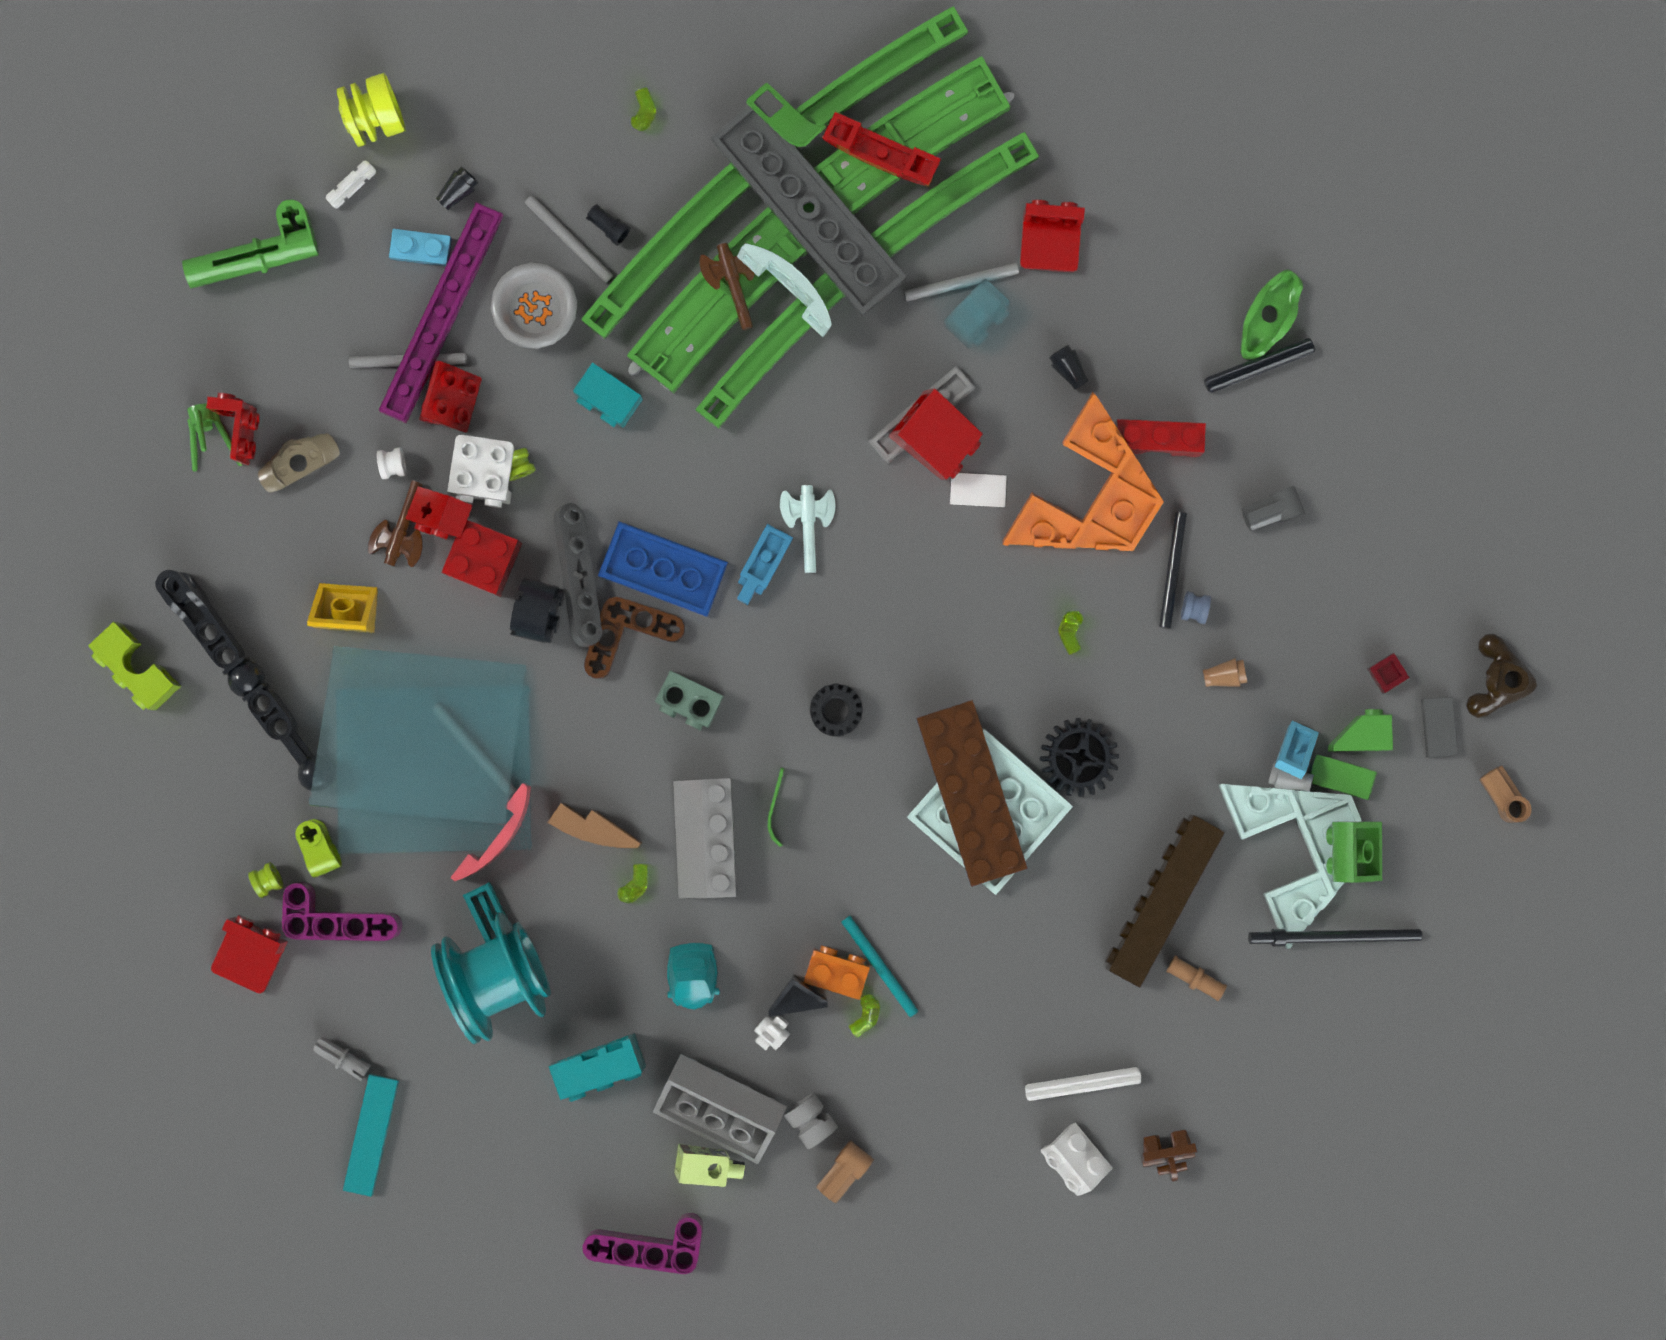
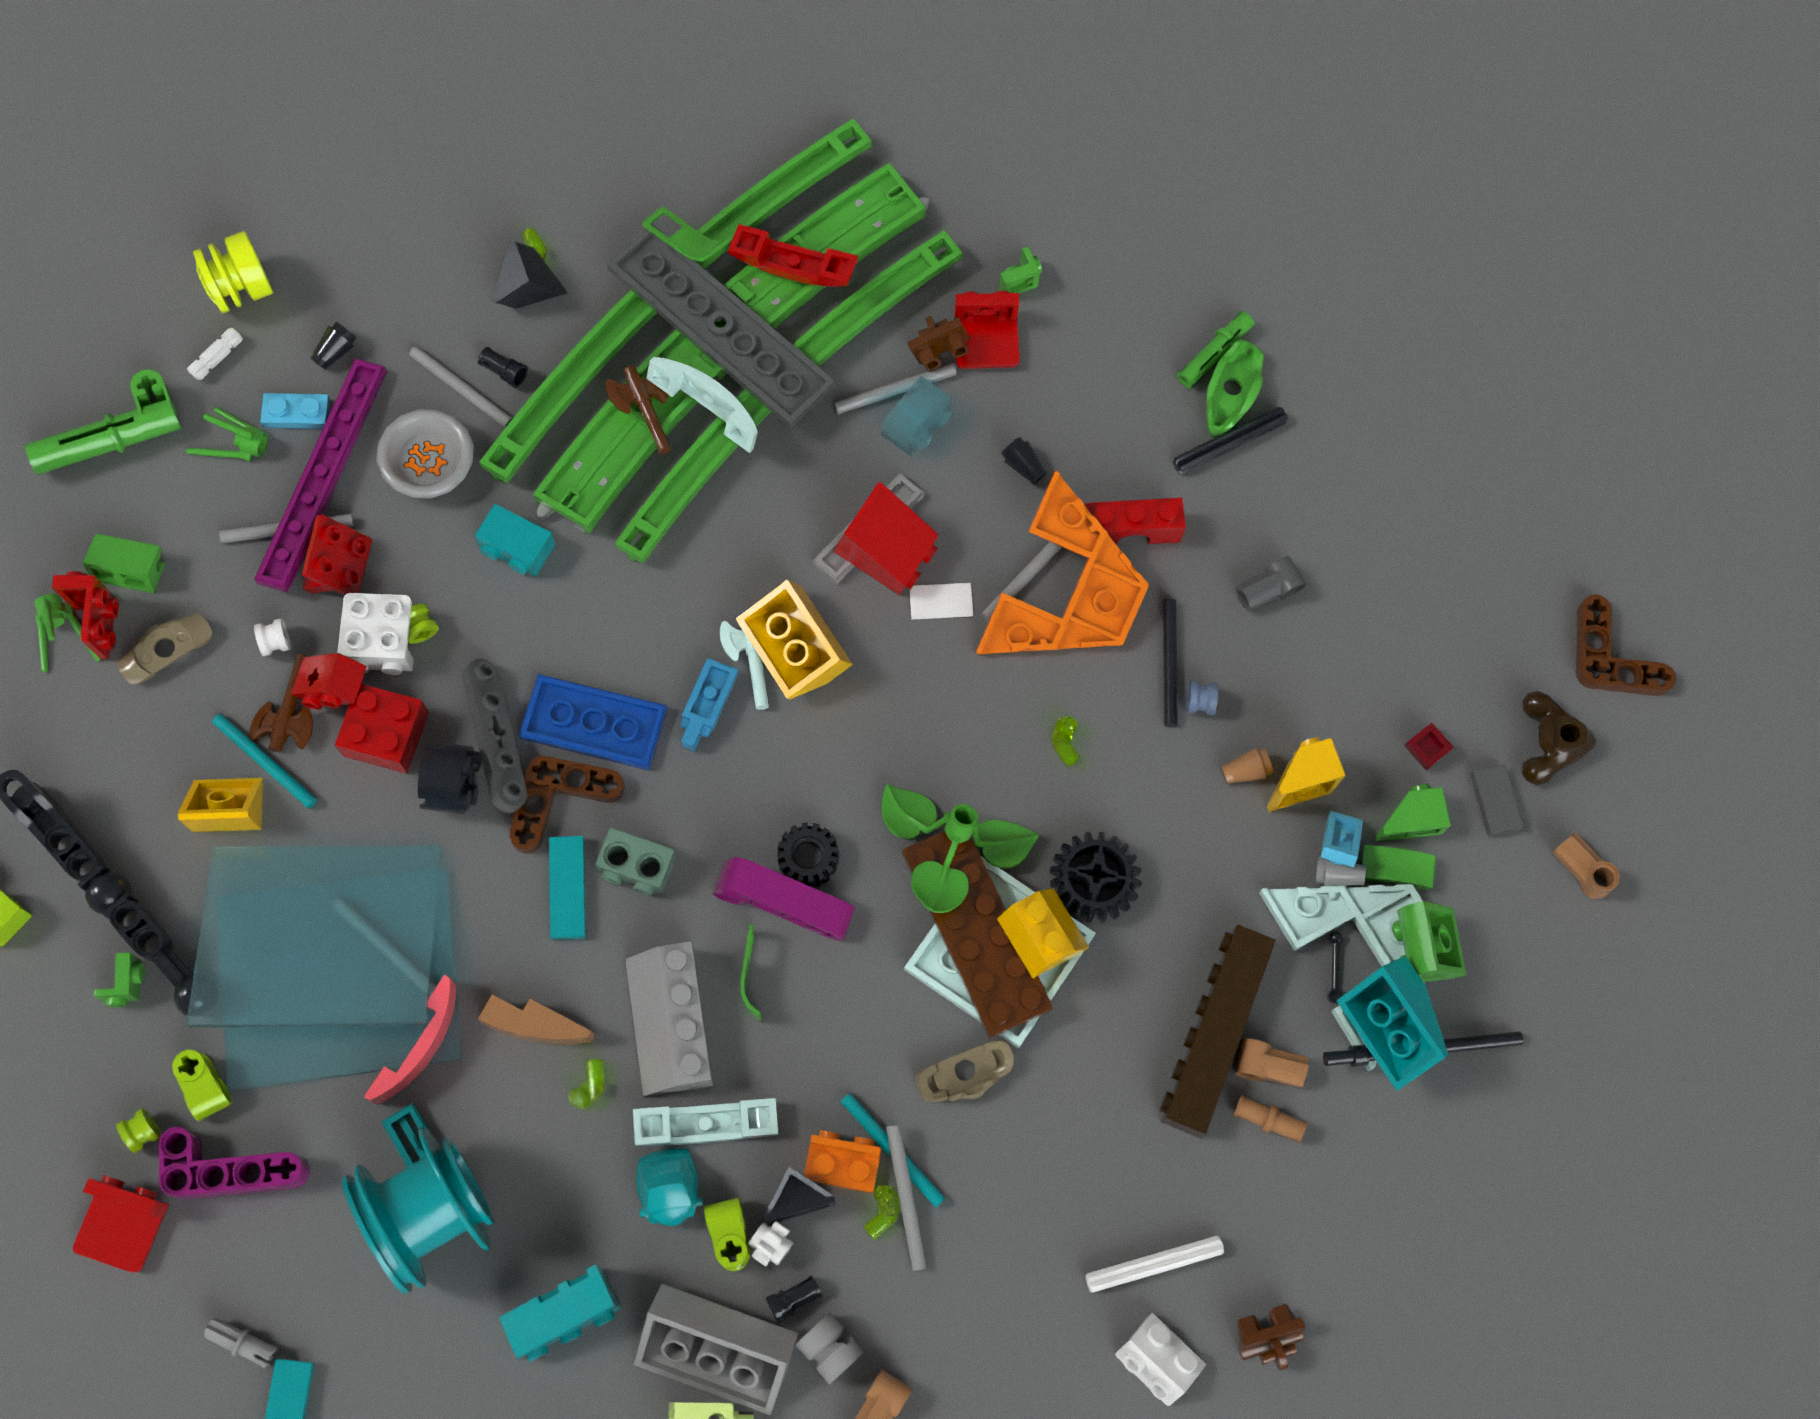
camera: 15 degrees left, 15 degrees down
none -> bright green hinge [83,534,165,594]
none -> bright green bracket [94,952,145,1008]
none -> bright green plant [186,407,268,462]
none -> teal bar [212,713,318,809]
none -> black slope [491,240,567,309]
none -> teal tile [549,836,586,940]
none -> light aqua slope [633,1098,778,1146]
none -> lime piece [704,1197,750,1271]
none -> magenta beam [713,857,855,941]
none -> yellow slope [736,580,853,700]
none -> black pin [765,1275,822,1324]
none -> bright green plant [881,784,1039,913]
none -> light grey bar [886,1124,927,1271]
none -> reddish brown hips [907,316,970,372]
none -> dark tan piece [915,1039,1015,1102]
none -> light grey bar [981,542,1062,622]
none -> yellow slope [997,888,1089,979]
none -> bright green bracket [999,247,1042,294]
none -> bright green pin [1176,311,1255,388]
none -> medium nougat piece [1235,1039,1309,1088]
none -> yellow slope [1267,737,1346,812]
none -> black hinge [1327,931,1343,1003]
none -> teal slope [1336,956,1449,1091]
none -> reddish brown beam [1576,594,1676,696]

